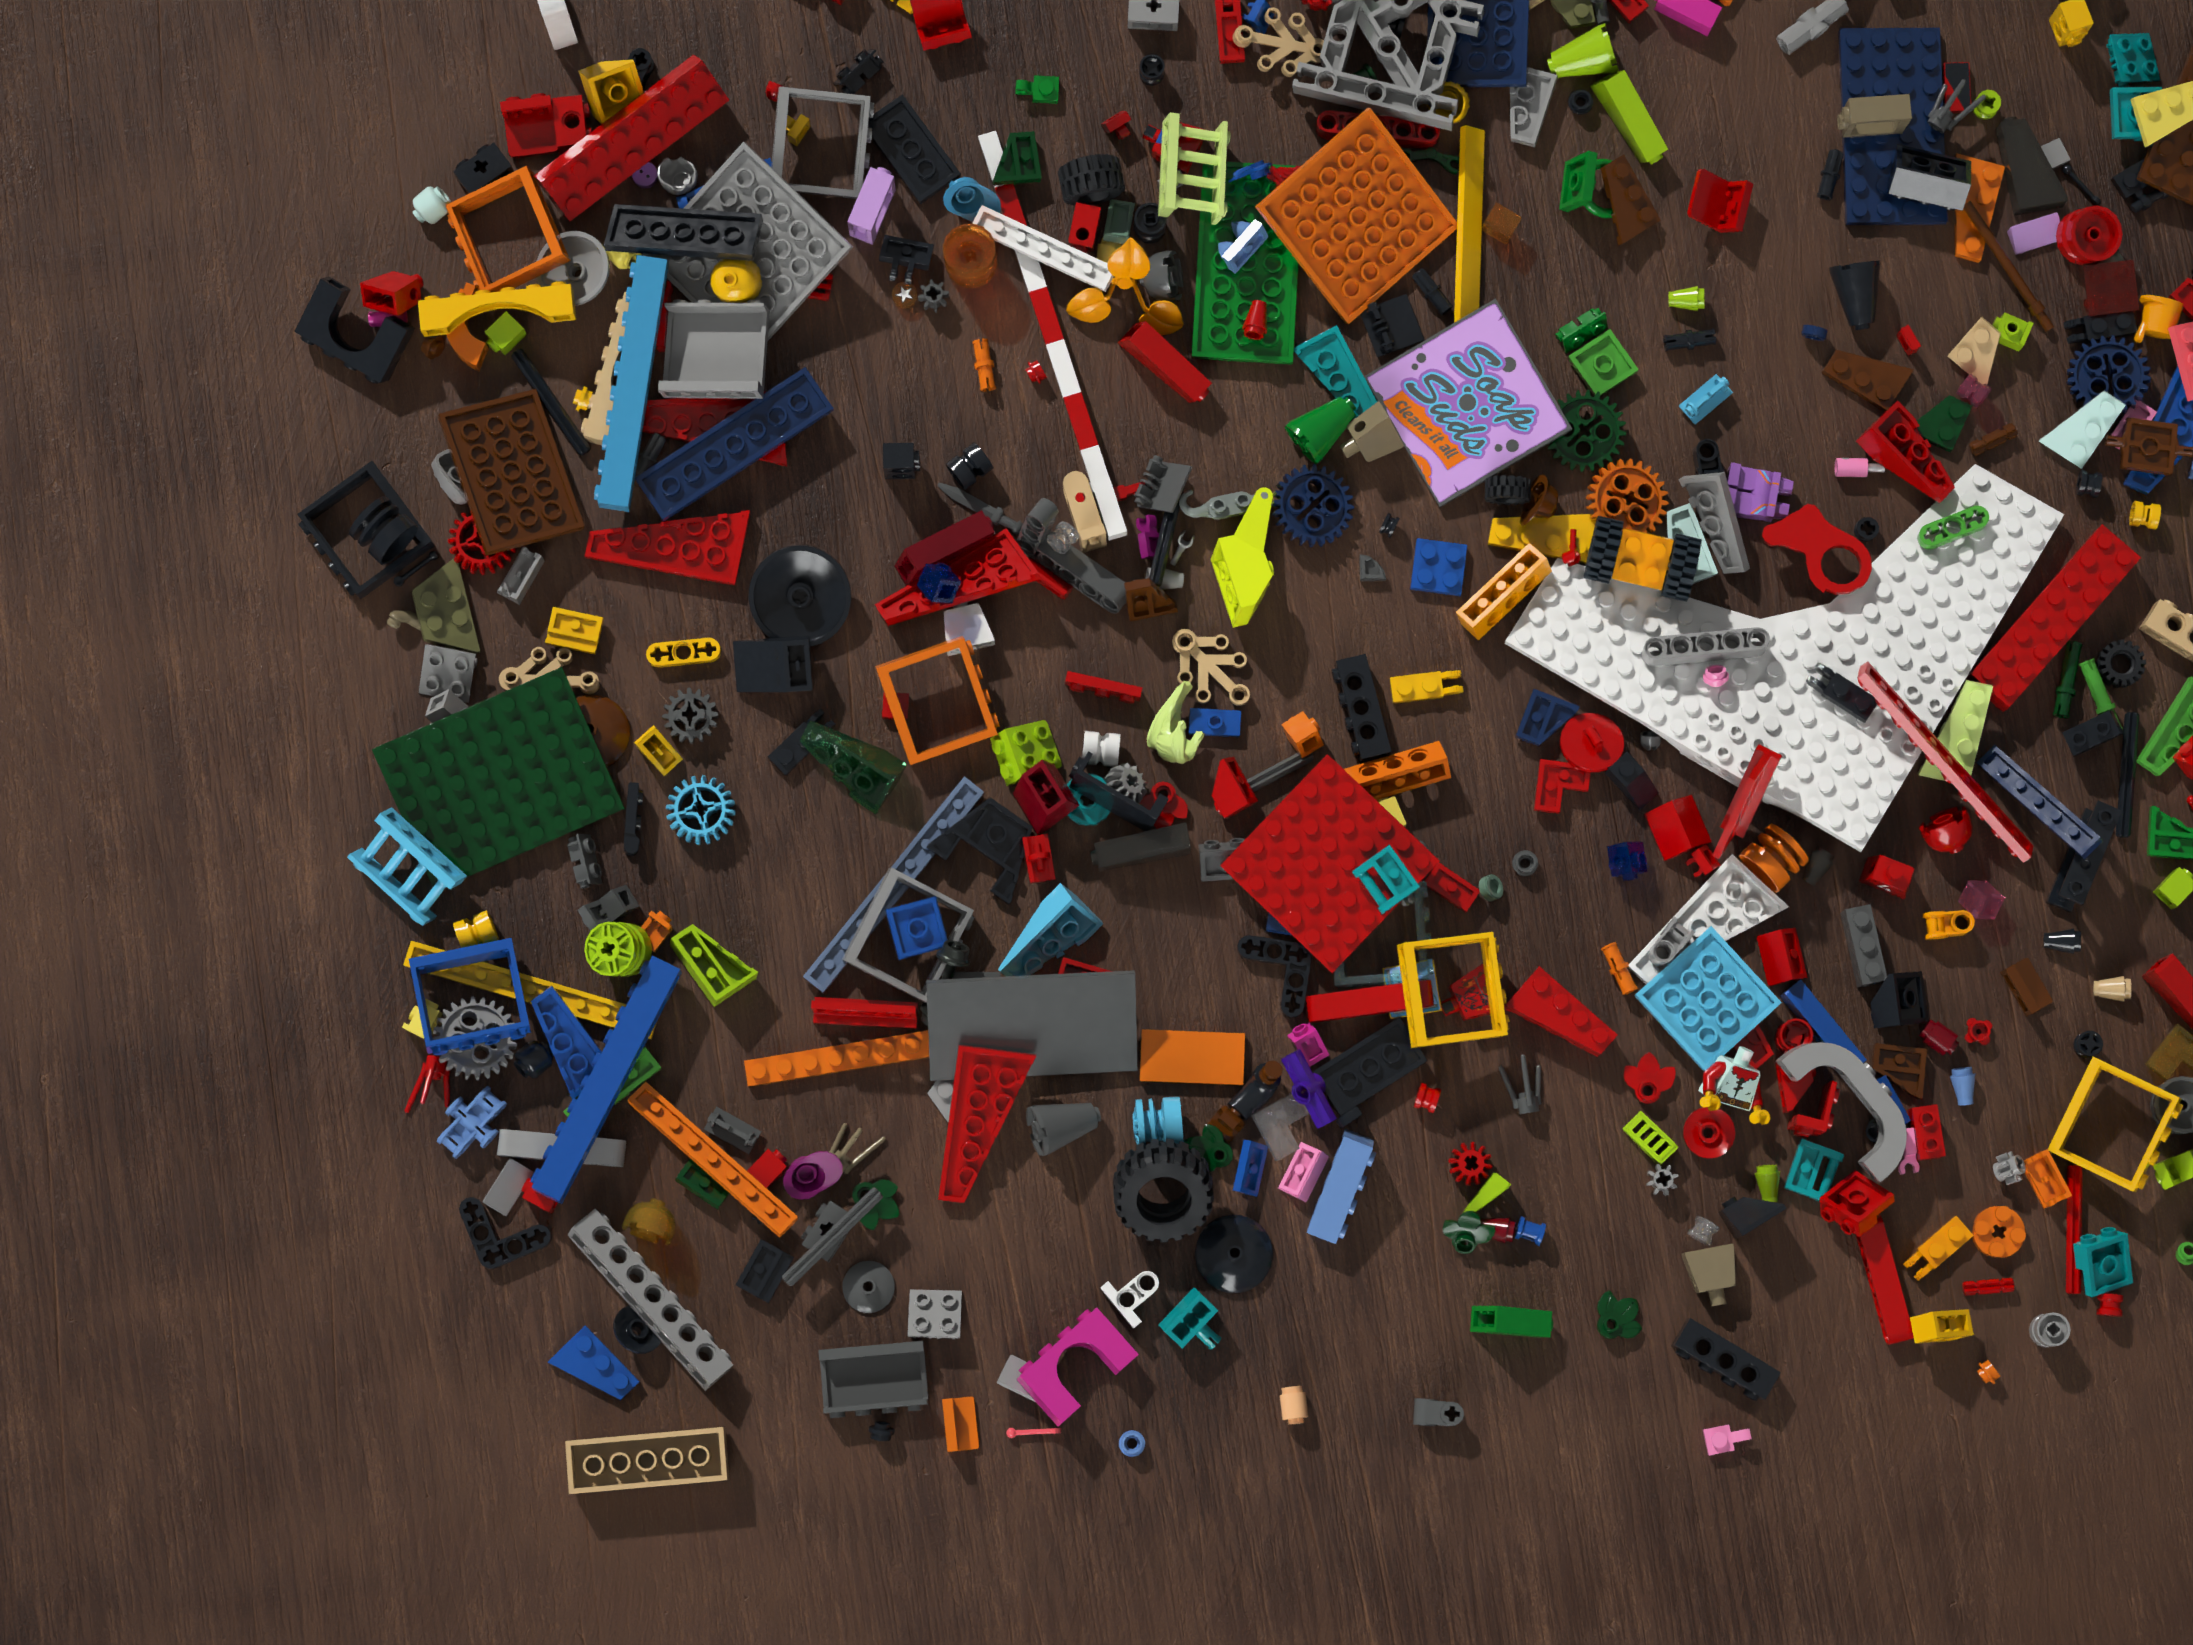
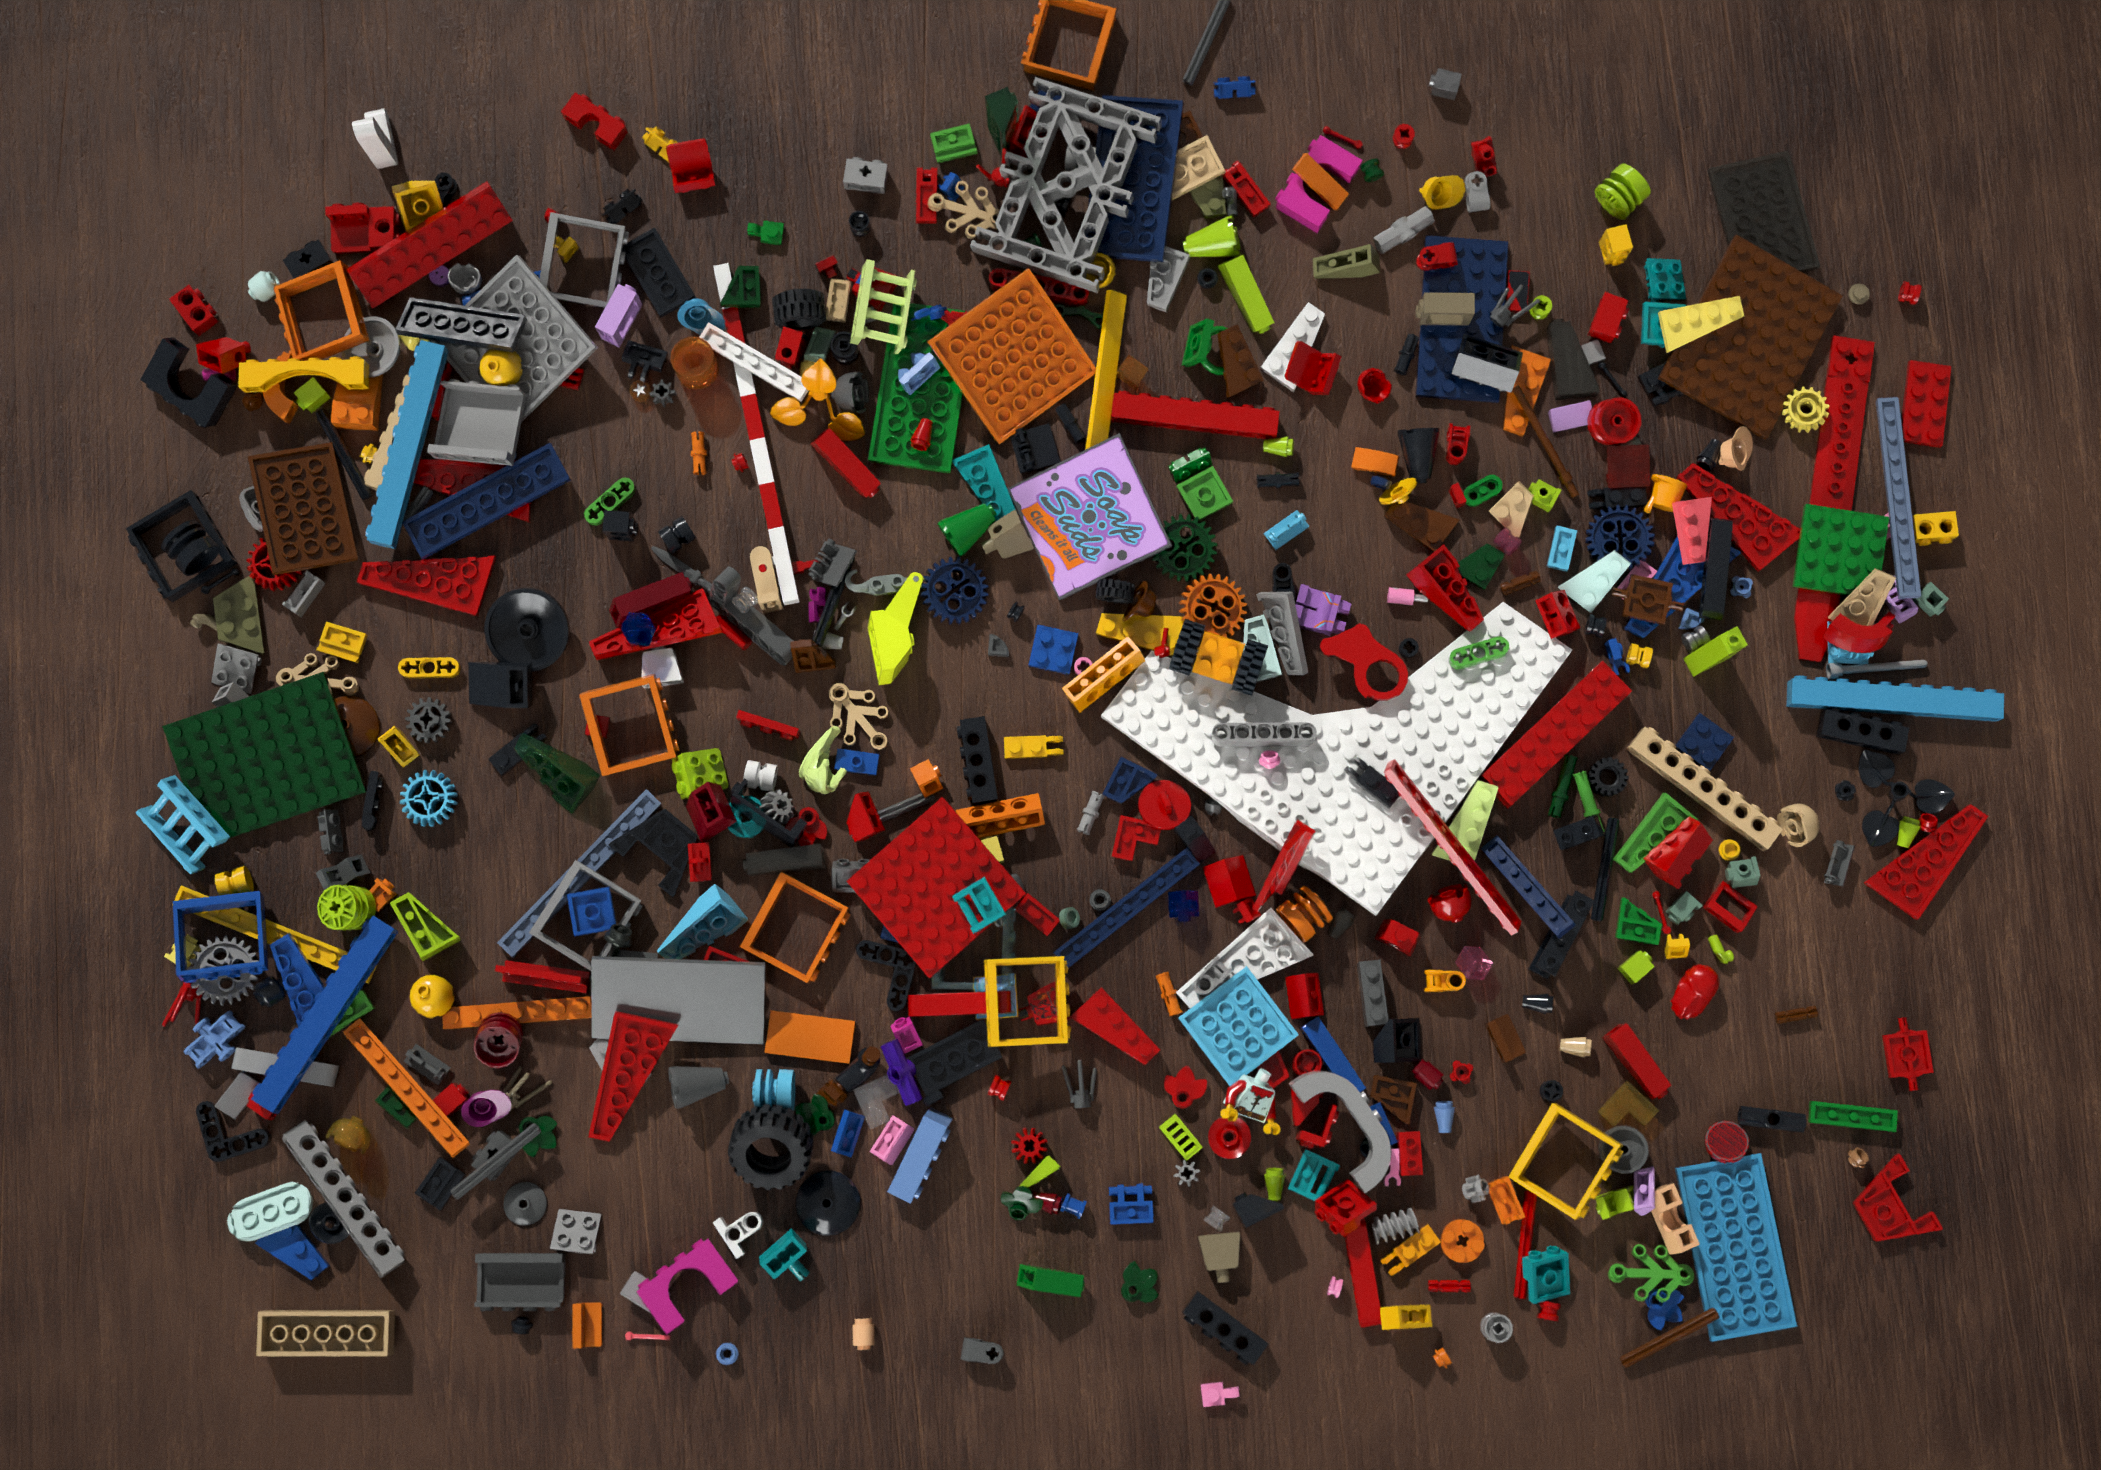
camera: 10 degrees right, 0 degrees up
none -> red brick [169,285,219,336]
none -> light aqua tile [227,1182,313,1241]
none -> orange slope [331,374,383,431]
none -> yellow cylinder [410,975,454,1019]
none -> dark red wheel [473,1012,523,1068]
none -> bright green beam [584,478,636,526]
none -> orange window [740,872,851,984]
none -> tan plate [826,279,852,323]
none -> dark blue plate [1053,848,1200,968]
none -> bright pink bush [1074,657,1092,675]
none -> light grey pin [1077,791,1105,835]
none -> blue plate [1109,1184,1154,1224]
none -> red brick [1111,391,1279,439]
none -> white wing [1260,302,1325,392]
none -> olive slope [1313,244,1380,278]
none -> bright pink bush [1327,1276,1343,1298]
none -> orange slope [1351,447,1399,476]
none -> red hair [1357,368,1392,404]
none -> light grey piece [1371,1208,1419,1244]
none -> yellow dish [1379,478,1417,505]
none -> red piece [1416,242,1458,271]
none -> red piece [1446,423,1470,465]
none -> green plate [1463,475,1503,507]
none -> red brick [1535,590,1580,639]
none -> medium azure plate [1546,526,1577,572]
none -> red brick [1587,292,1629,343]
none -> blue plate [1604,638,1630,676]

